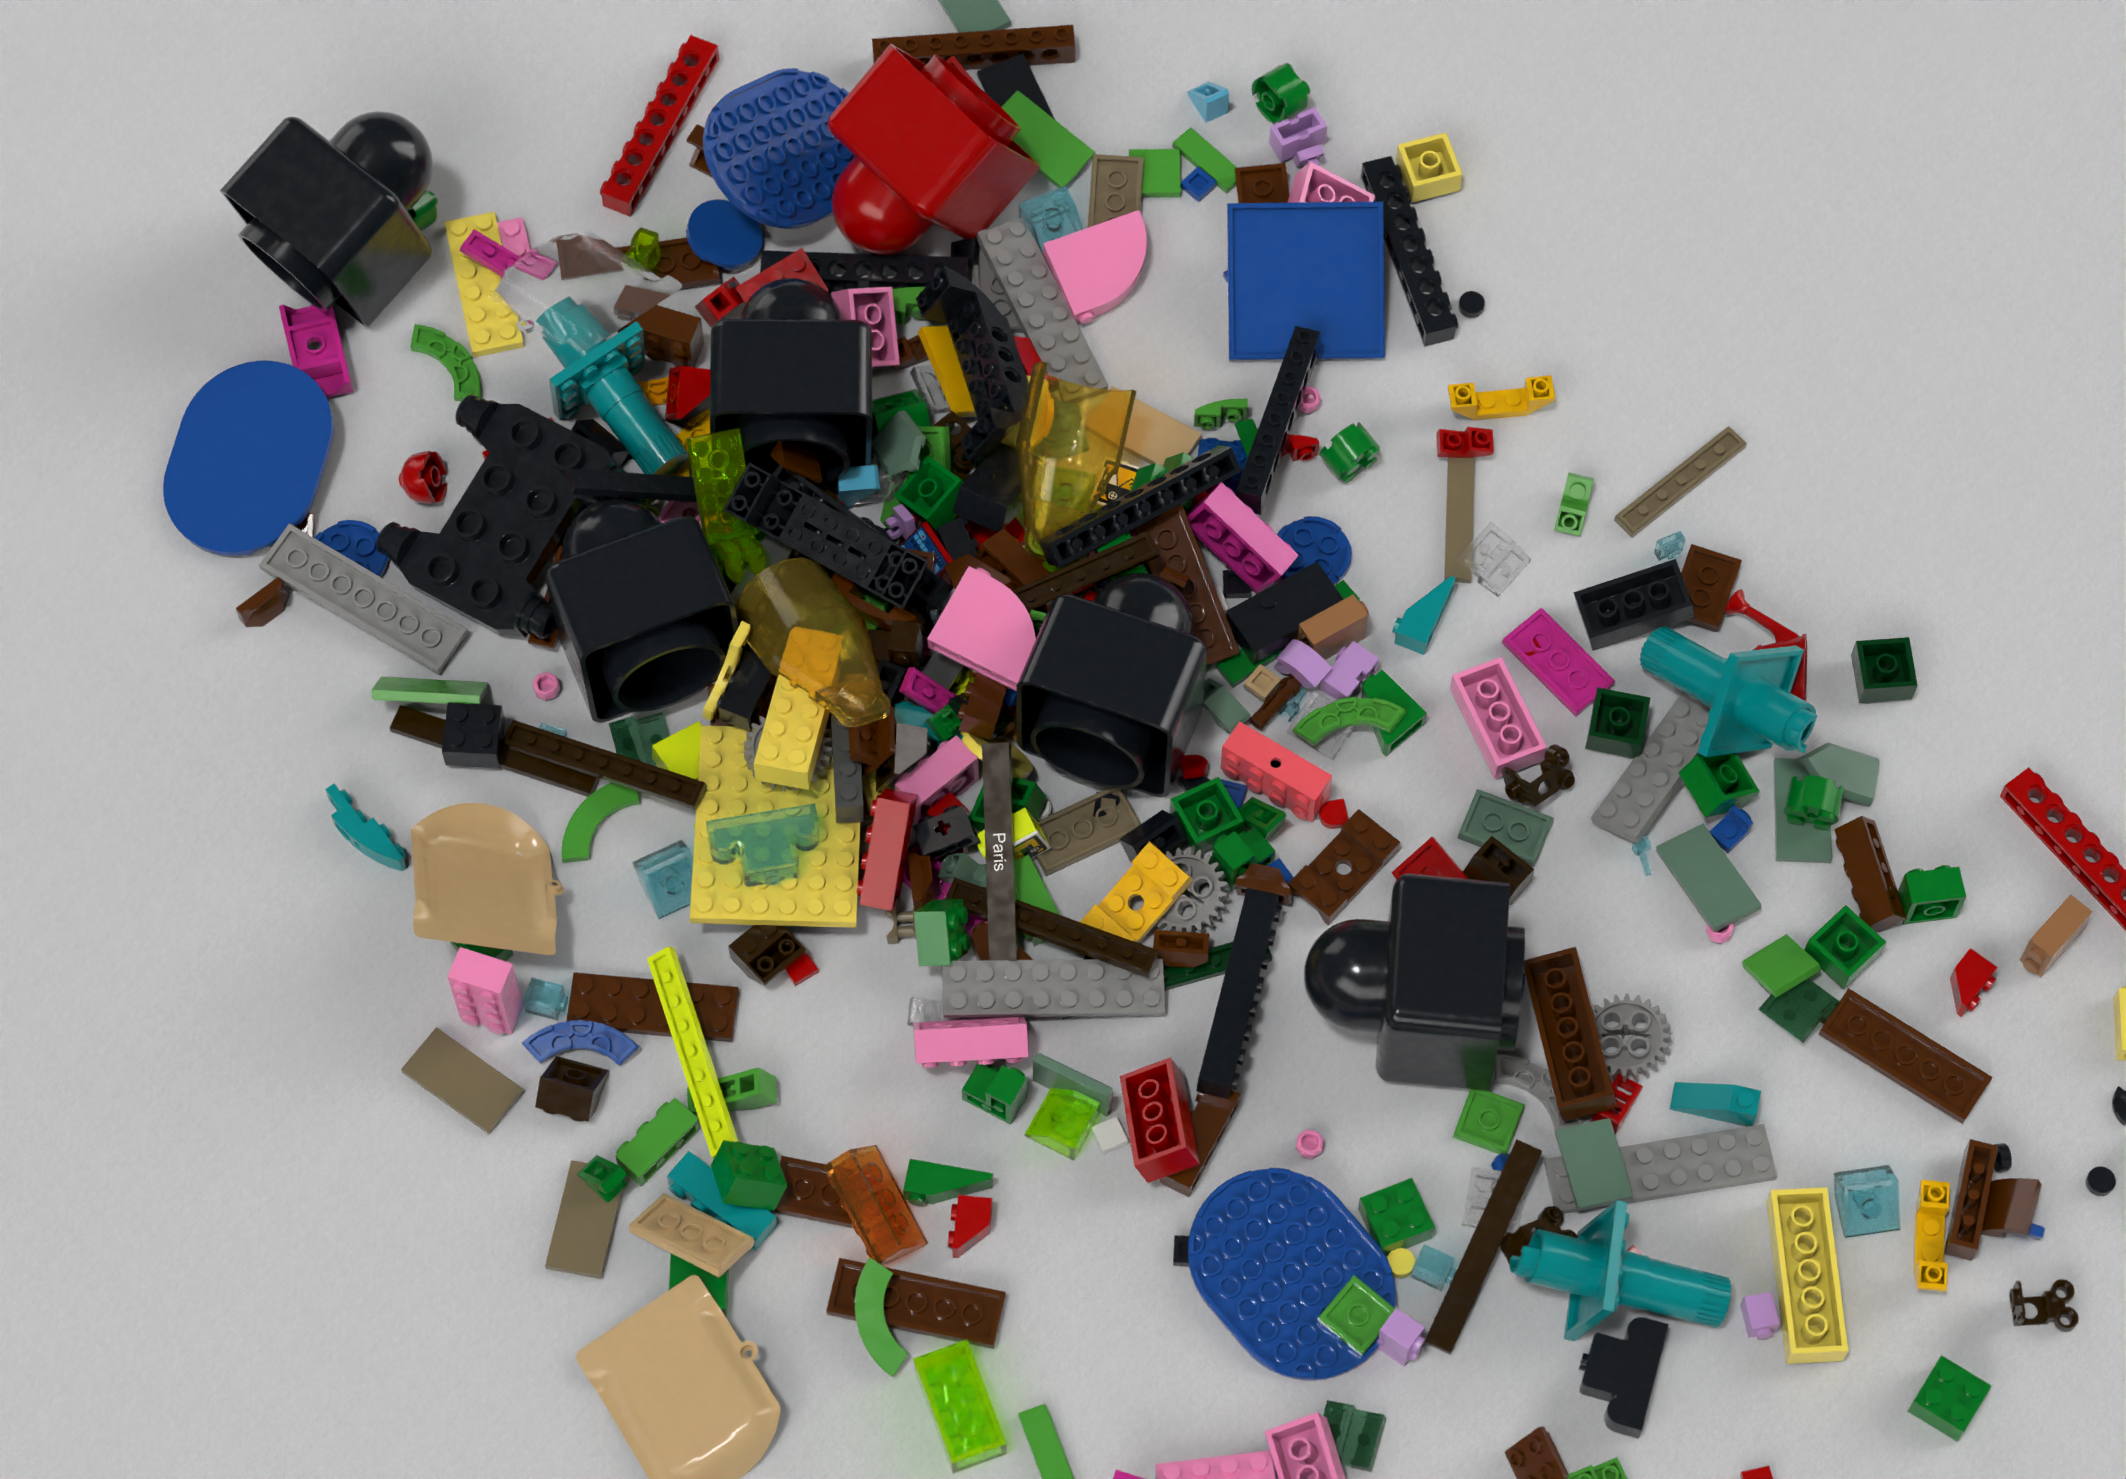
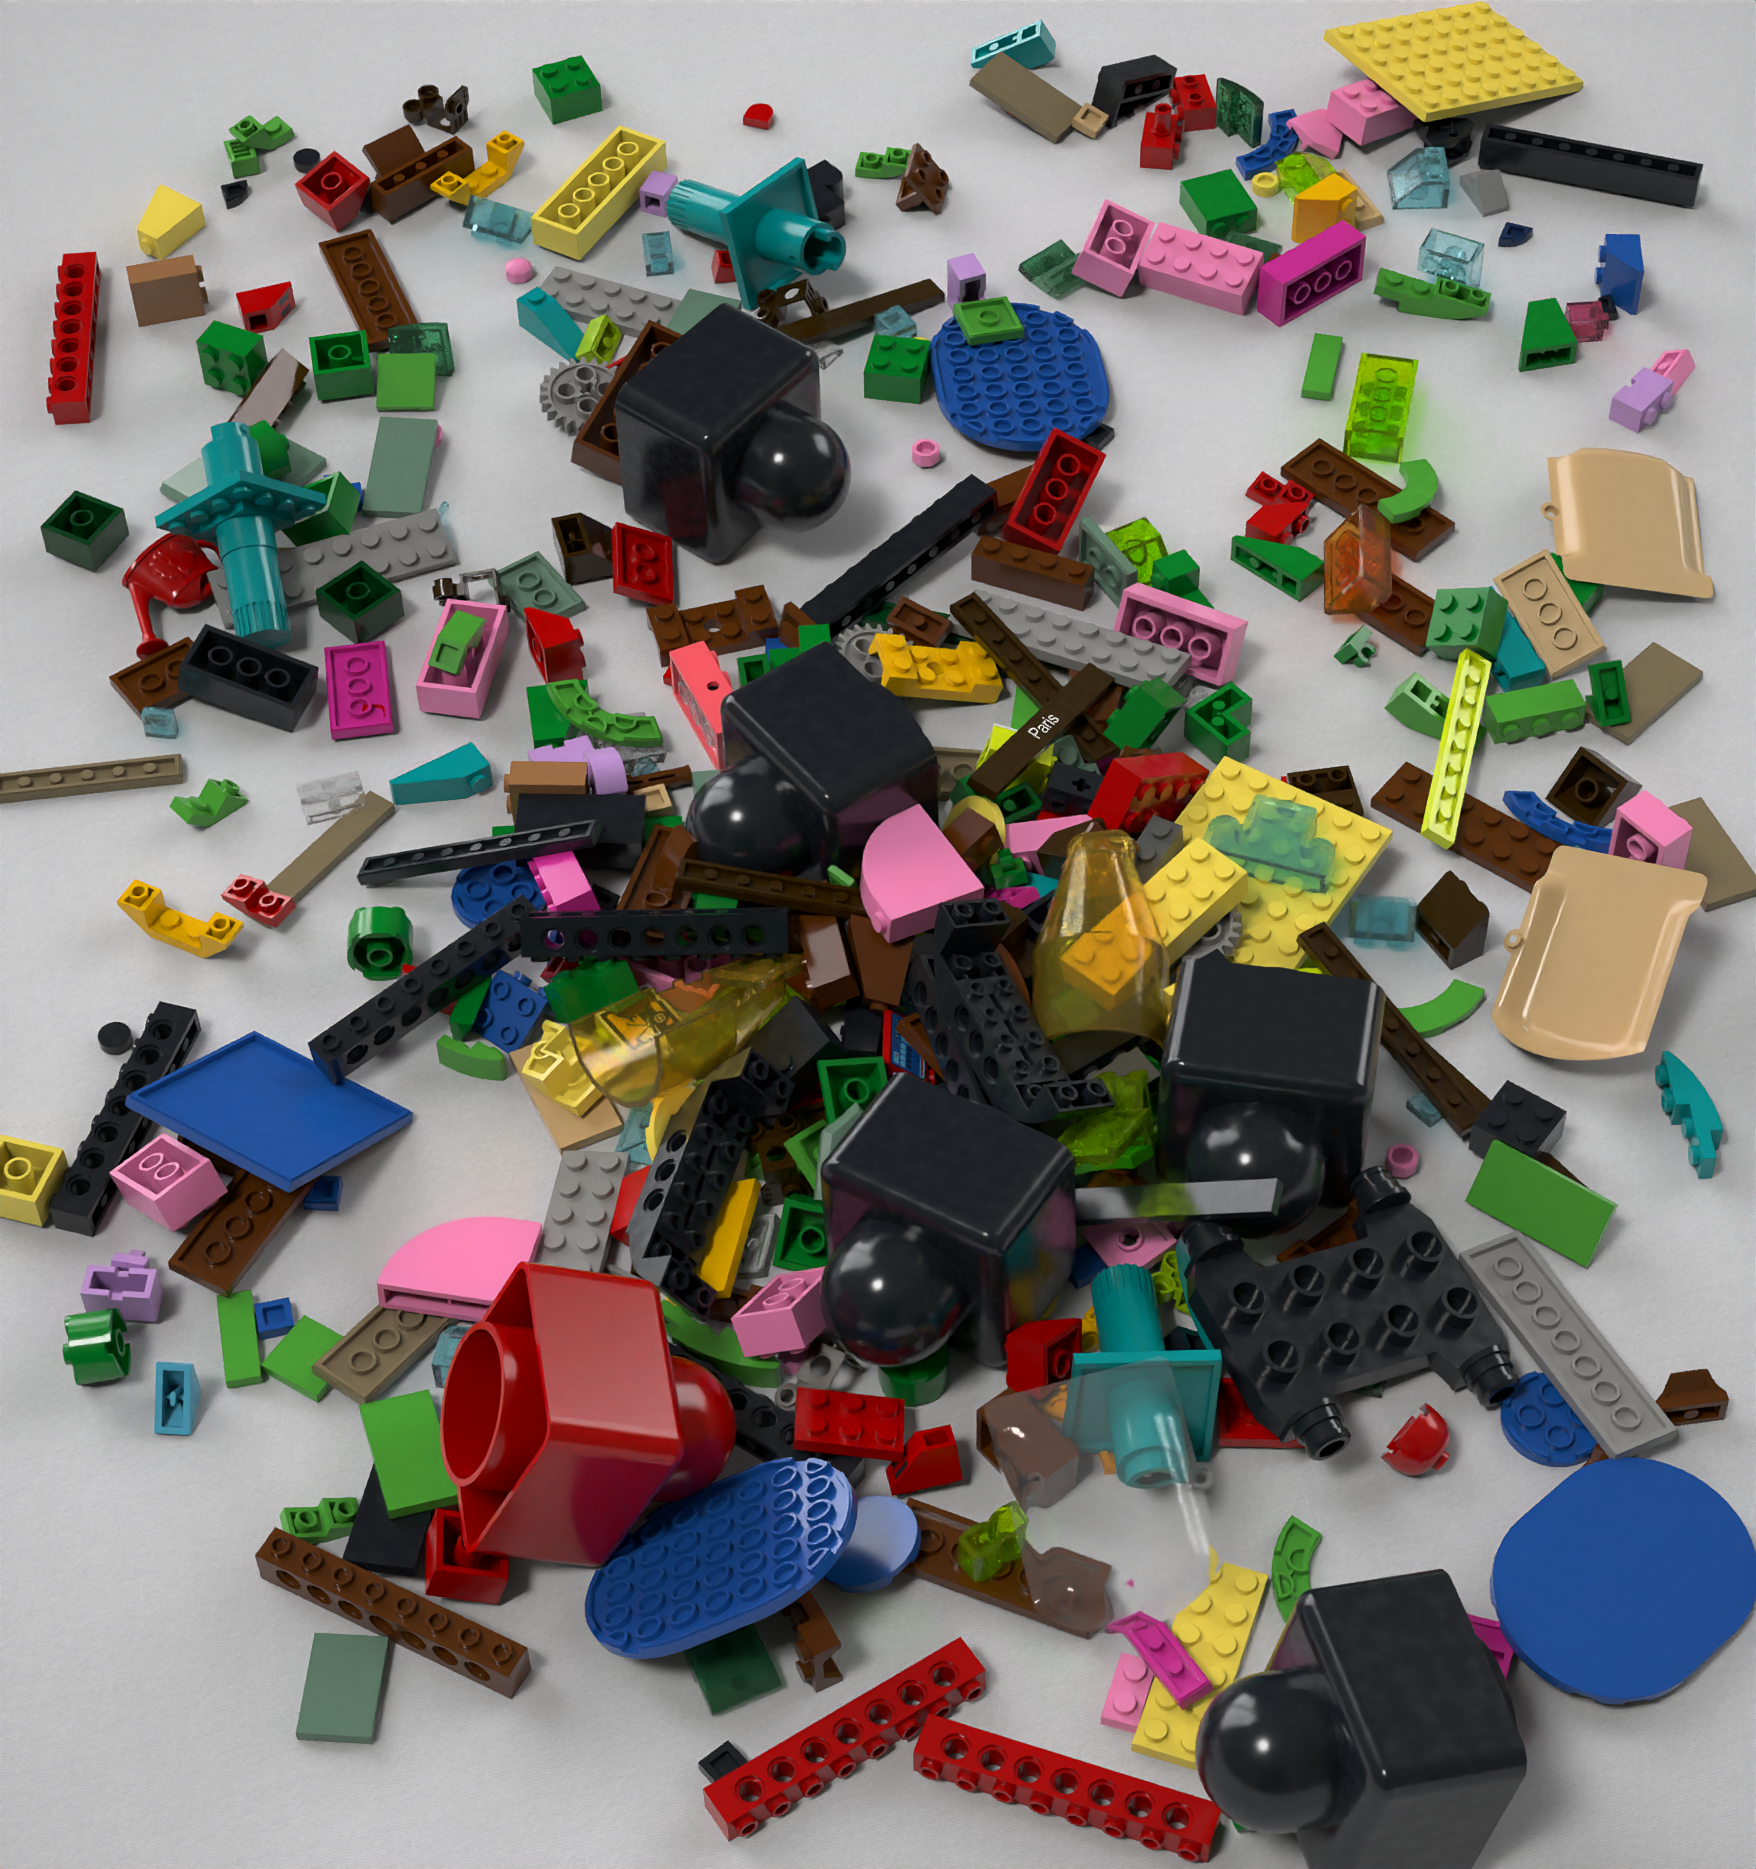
camera: 145 degrees left, 15 degrees down
none -> bright green slope [279,1497,359,1544]
none -> red slope [294,150,370,232]
none -> black tile [357,819,602,886]
none -> bright green slope [428,610,487,676]
none -> bright pink tile [505,257,532,284]
none -> light yellow slope [522,1019,625,1117]
none -> red slope [524,607,586,685]
none -> lime slope [575,314,622,366]
none -> clear light blue brick [642,231,674,277]
none -> black tile [698,1740,748,1783]
none -> red brick [913,1713,1222,1863]
none -> reddish brown brick [971,535,1095,611]
none -> green brick [1184,682,1253,765]
none -> red slope [1245,471,1315,505]
none -> green tile [1334,625,1376,668]
none -> dark brown slope [1413,870,1490,970]

